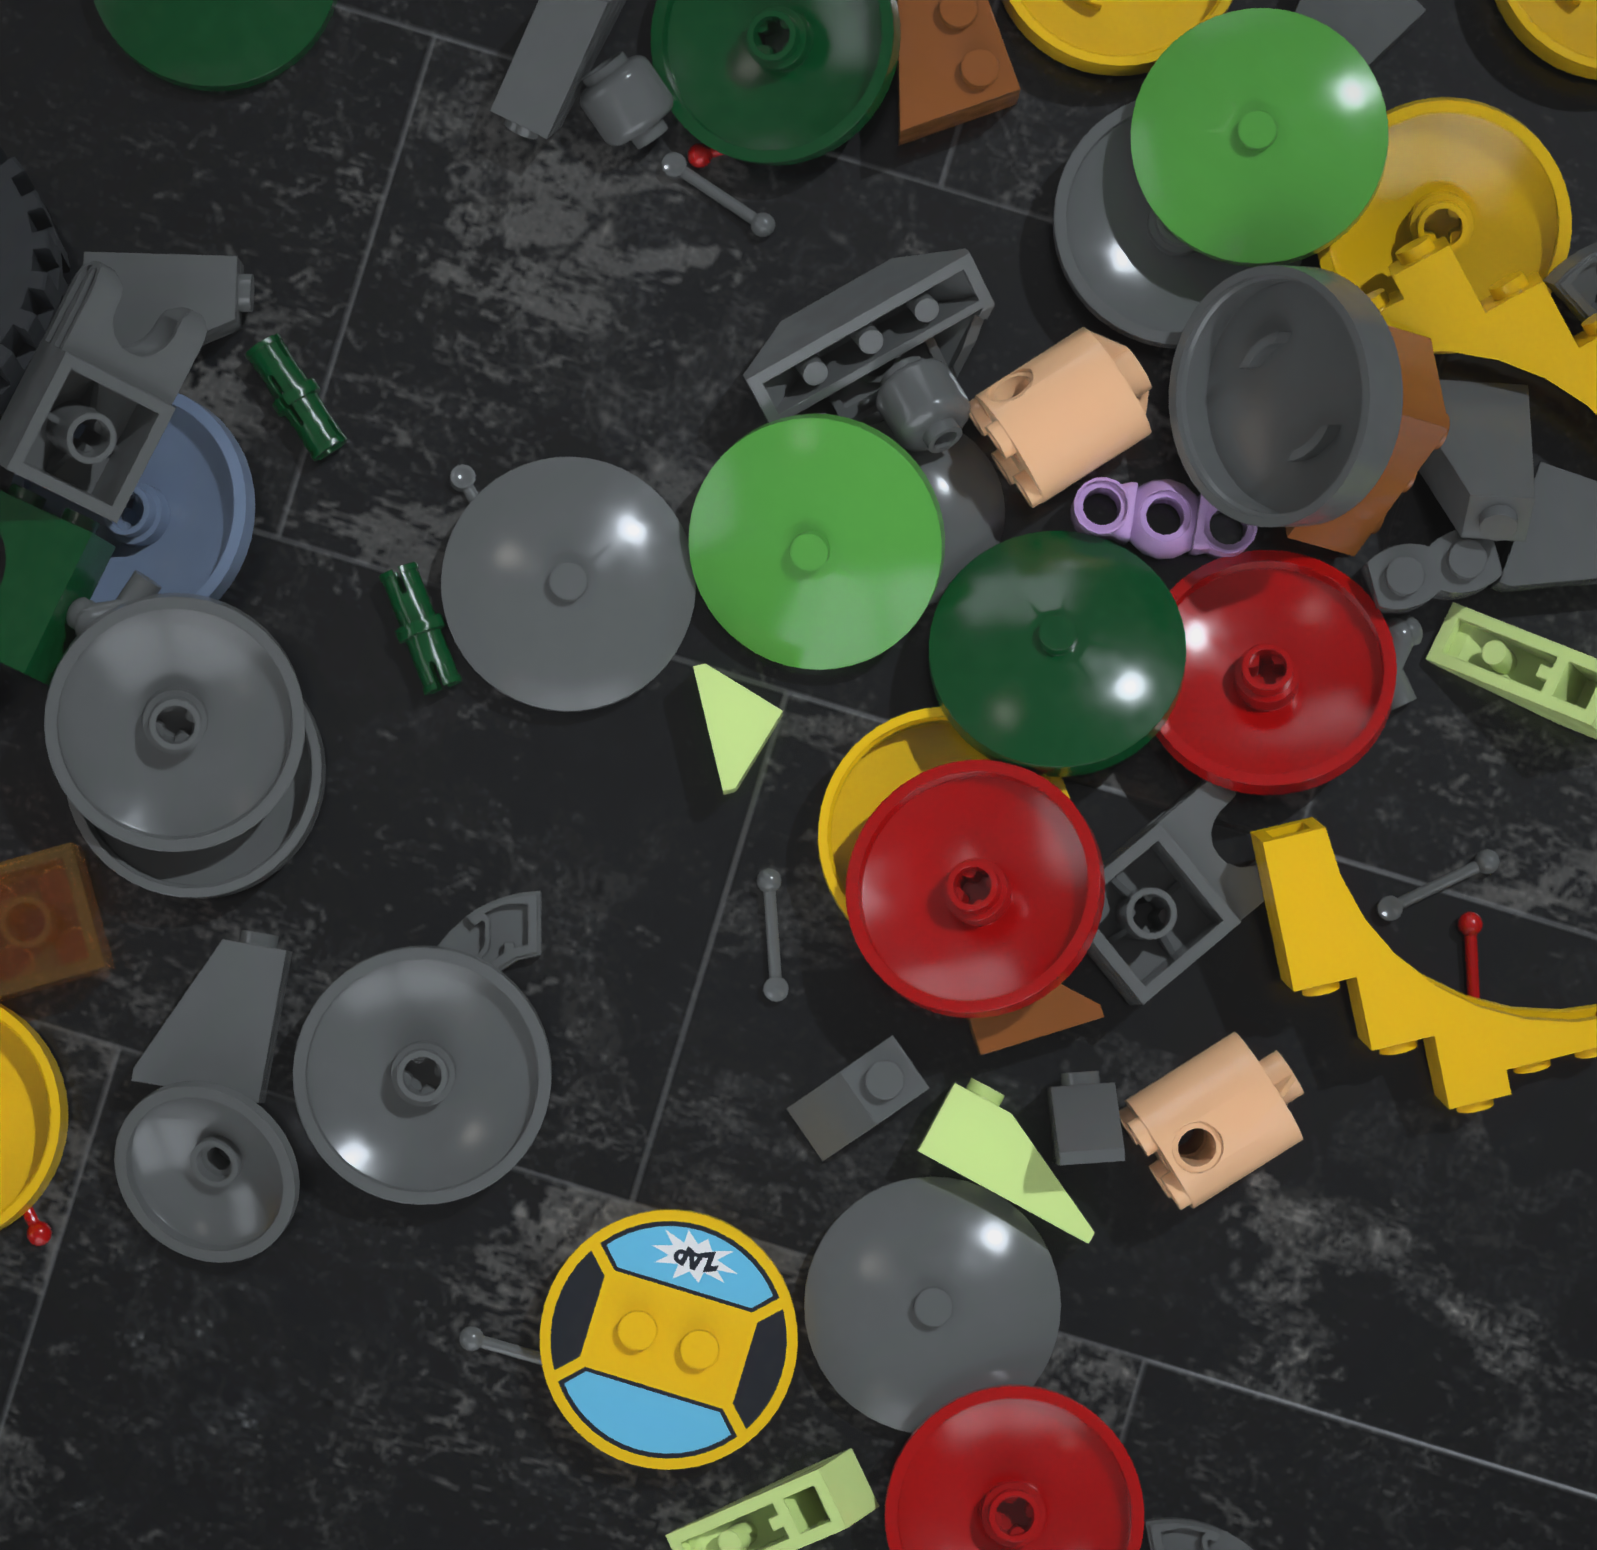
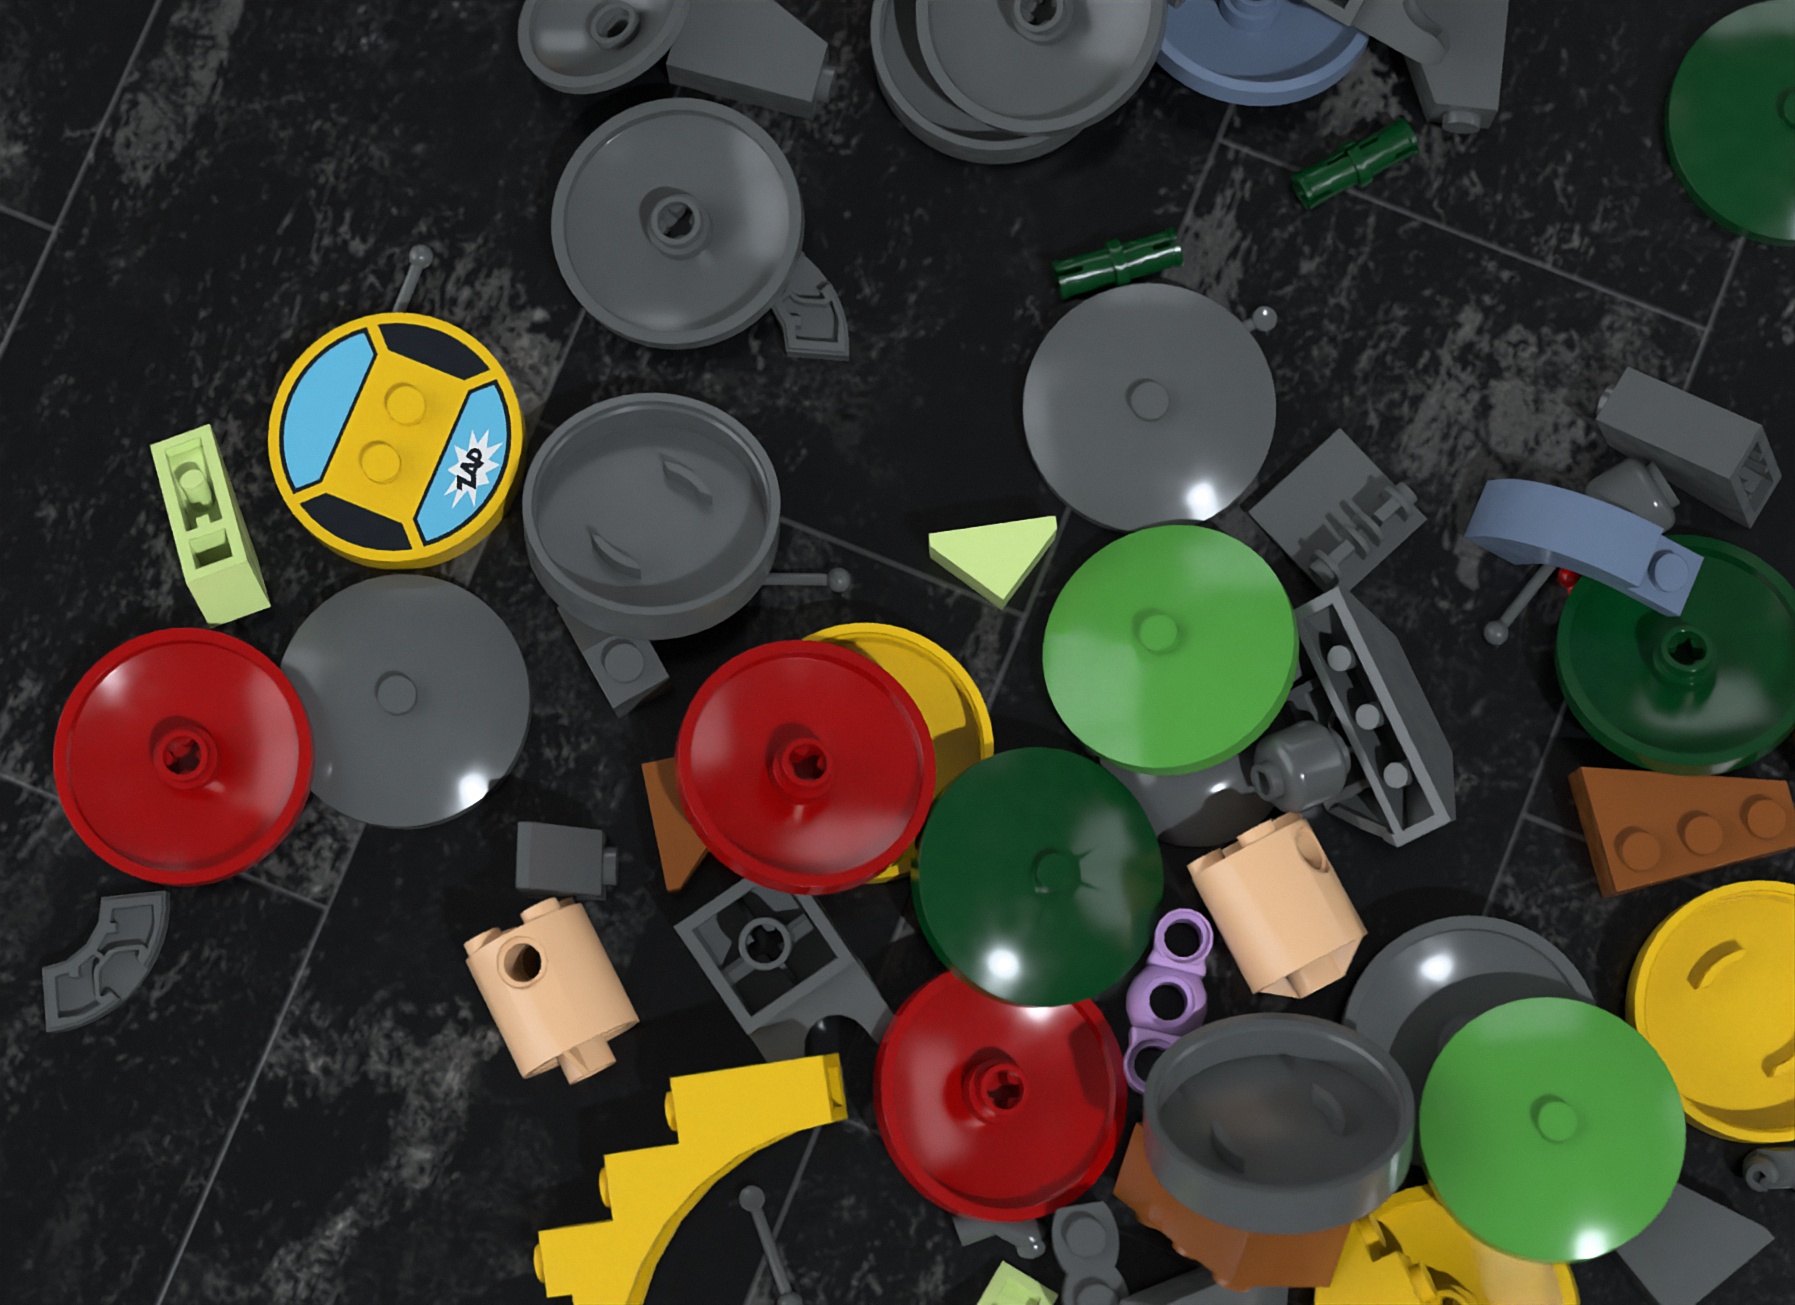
camera: 100 degrees right, 5 degrees down
yellowish green slope [917,1078,1095,1244] -> none
red hinge [1457,912,1483,998] -> none
none -> dark grey brick [522,393,781,640]
none -> dark grey hinge [1248,428,1427,593]
none -> sand blue arch [1463,479,1704,617]

